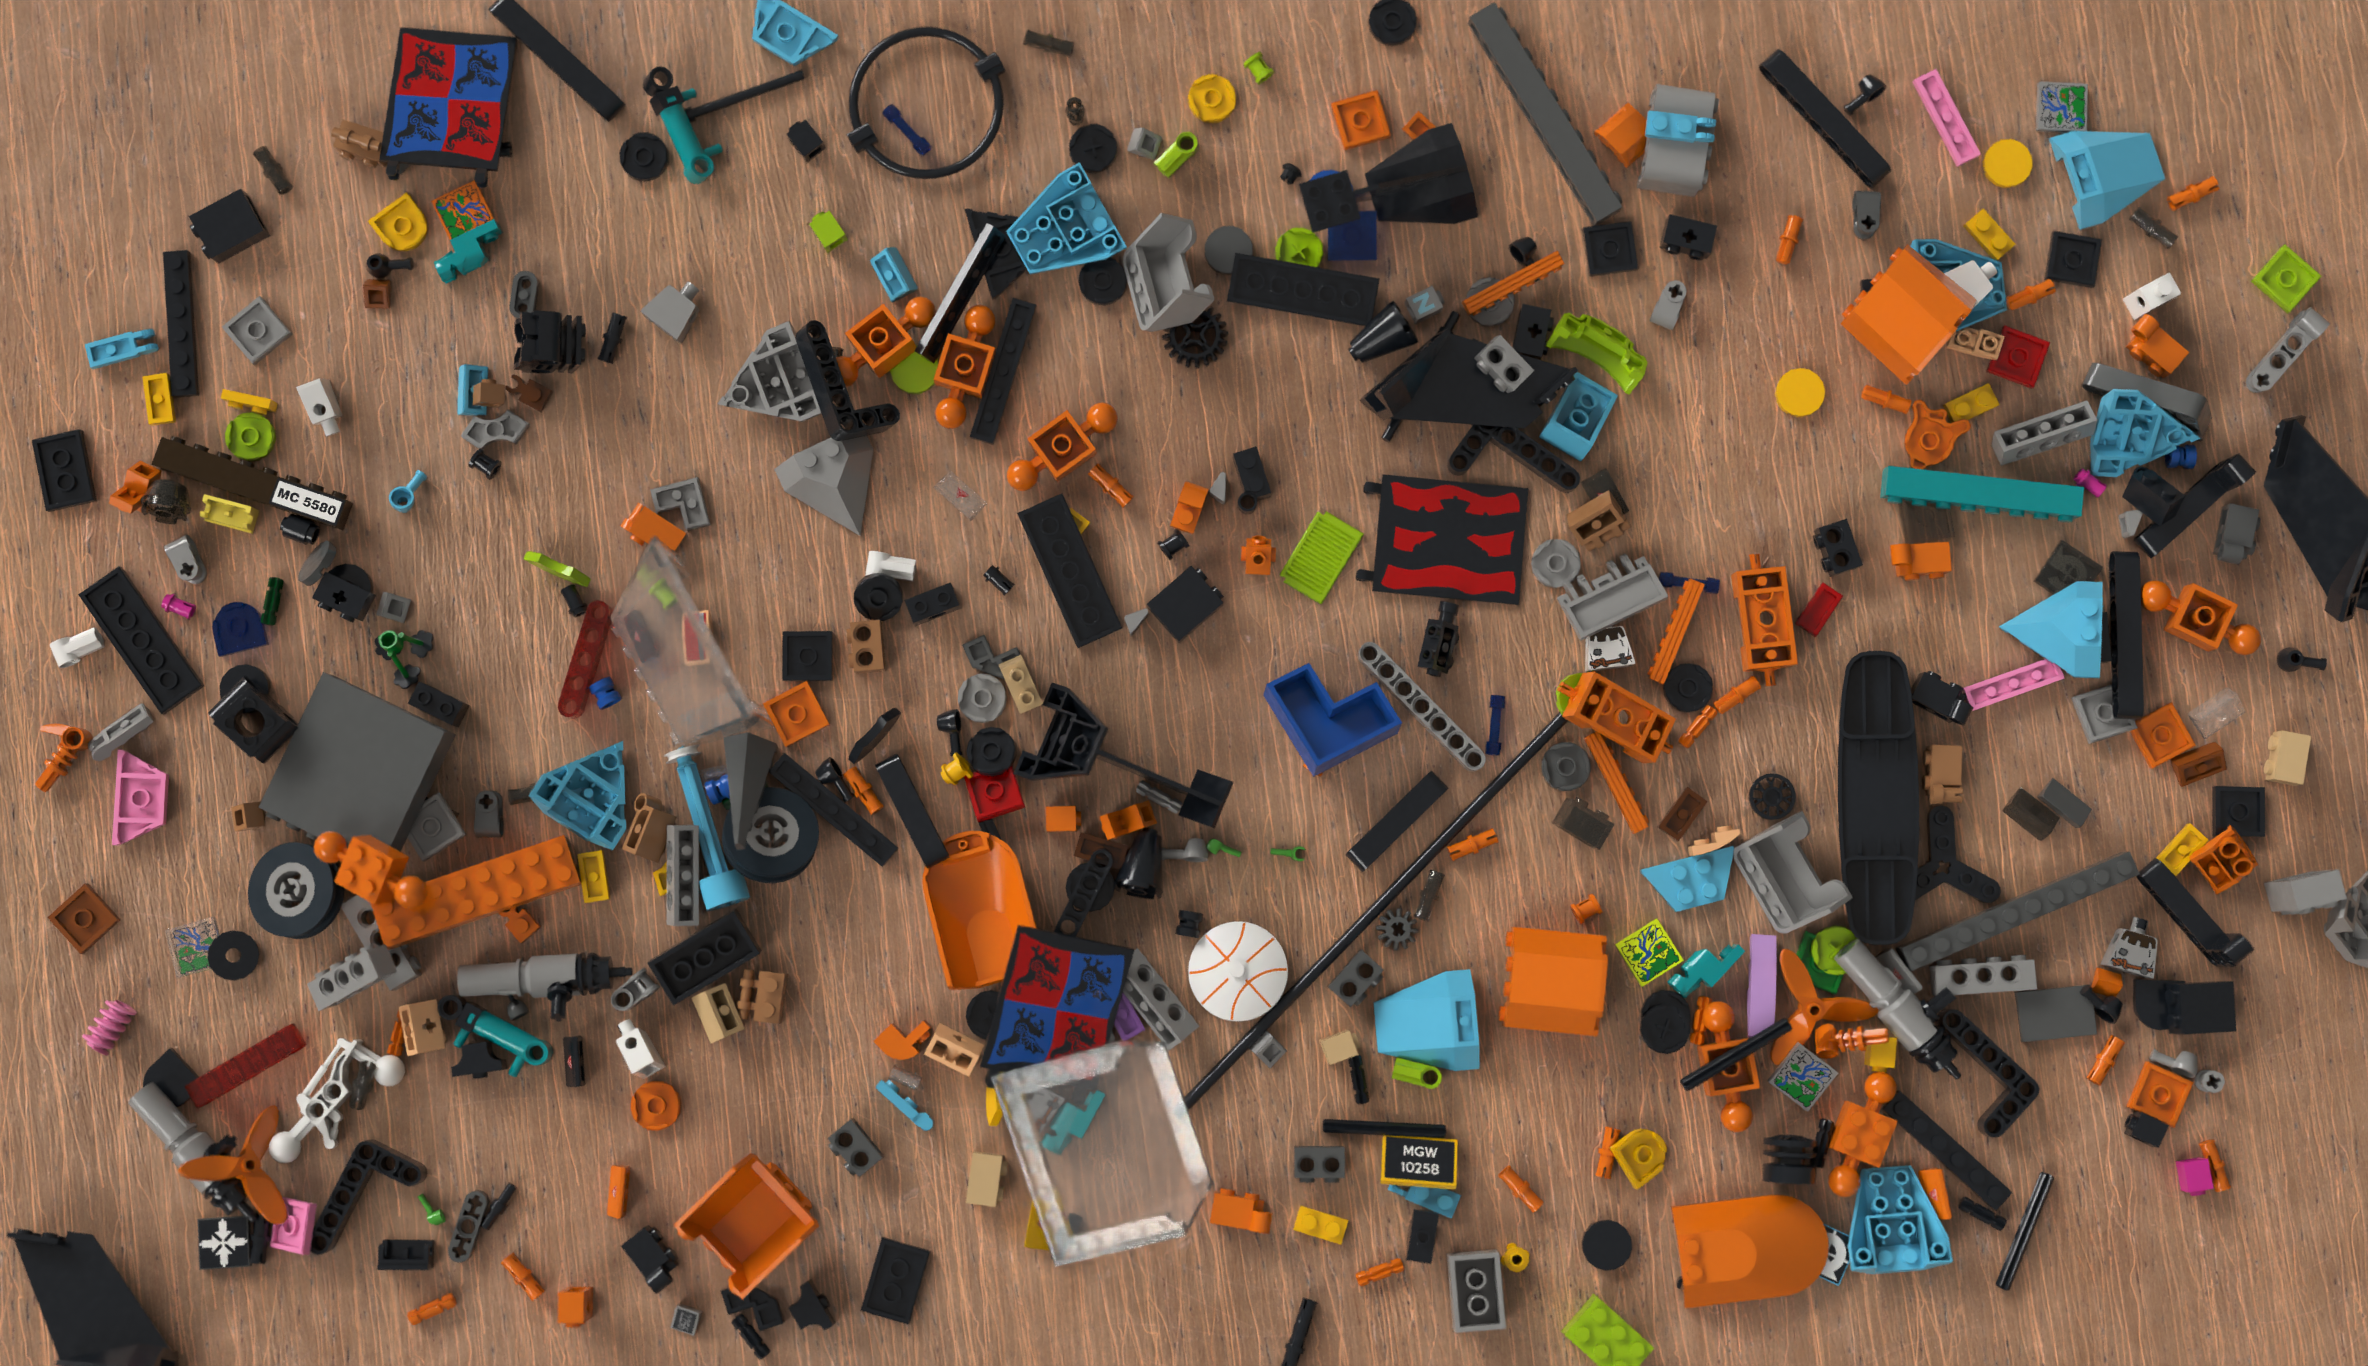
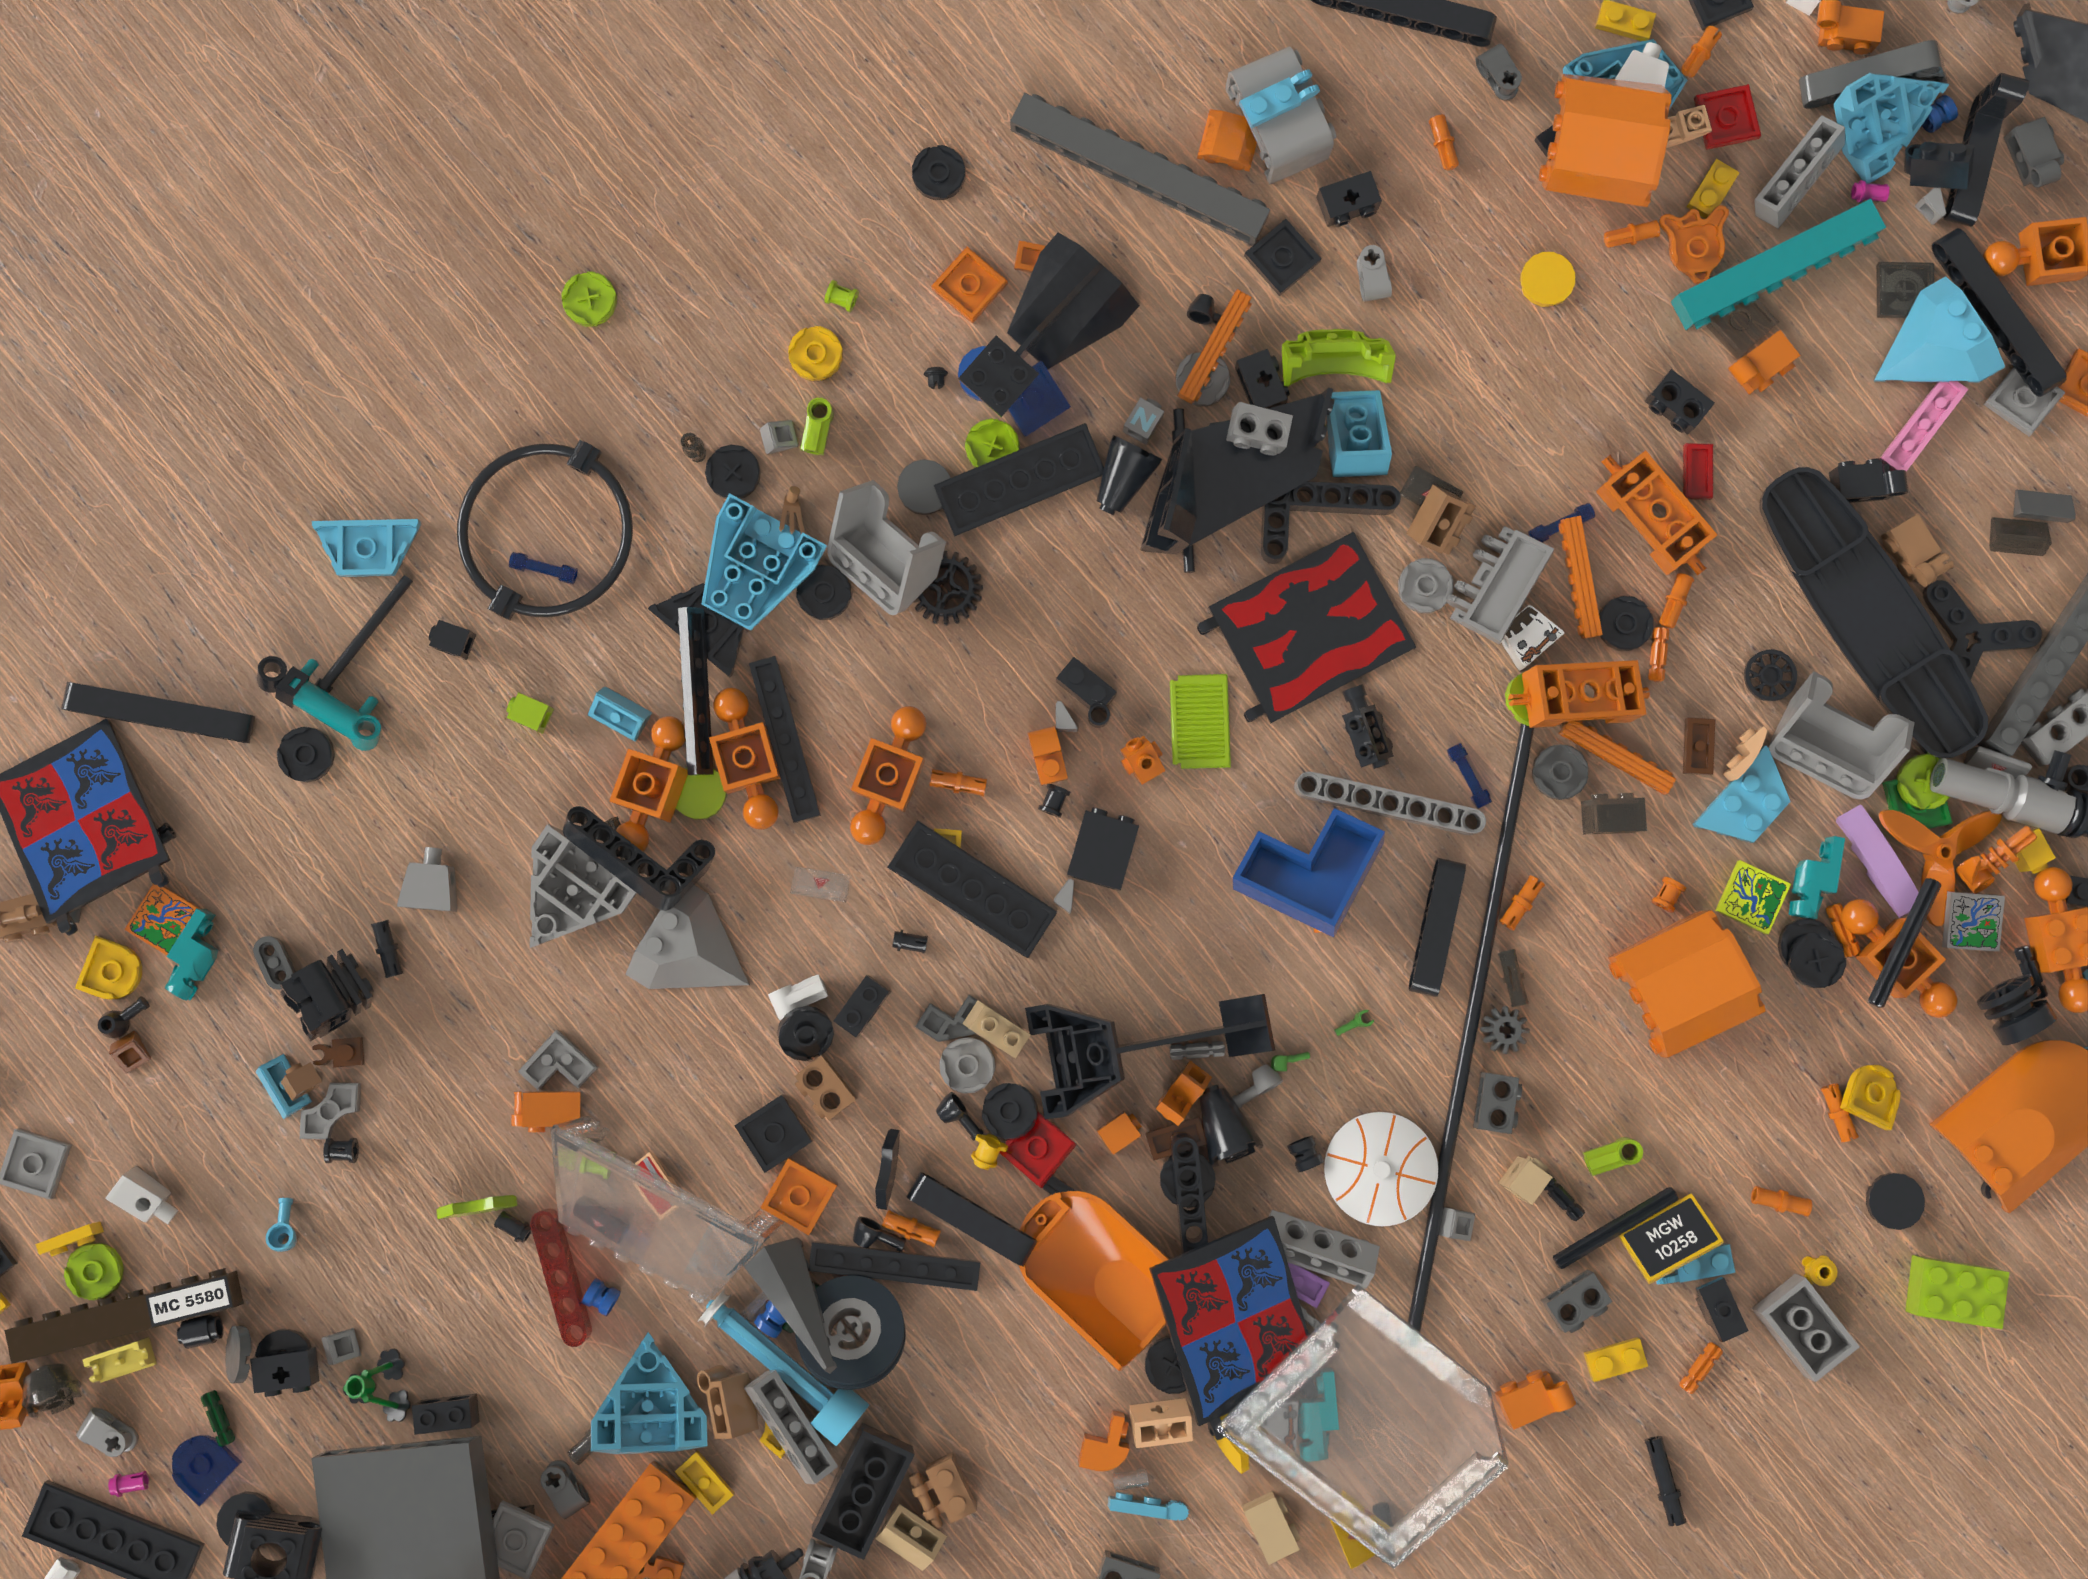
camera: 30 degrees left, 0 degrees up
clear smoke pin [1023,30,1074,57] -> none
medium azure wedge [1373,969,1480,1071] -> none
none -> medium nougat piece [779,486,805,534]

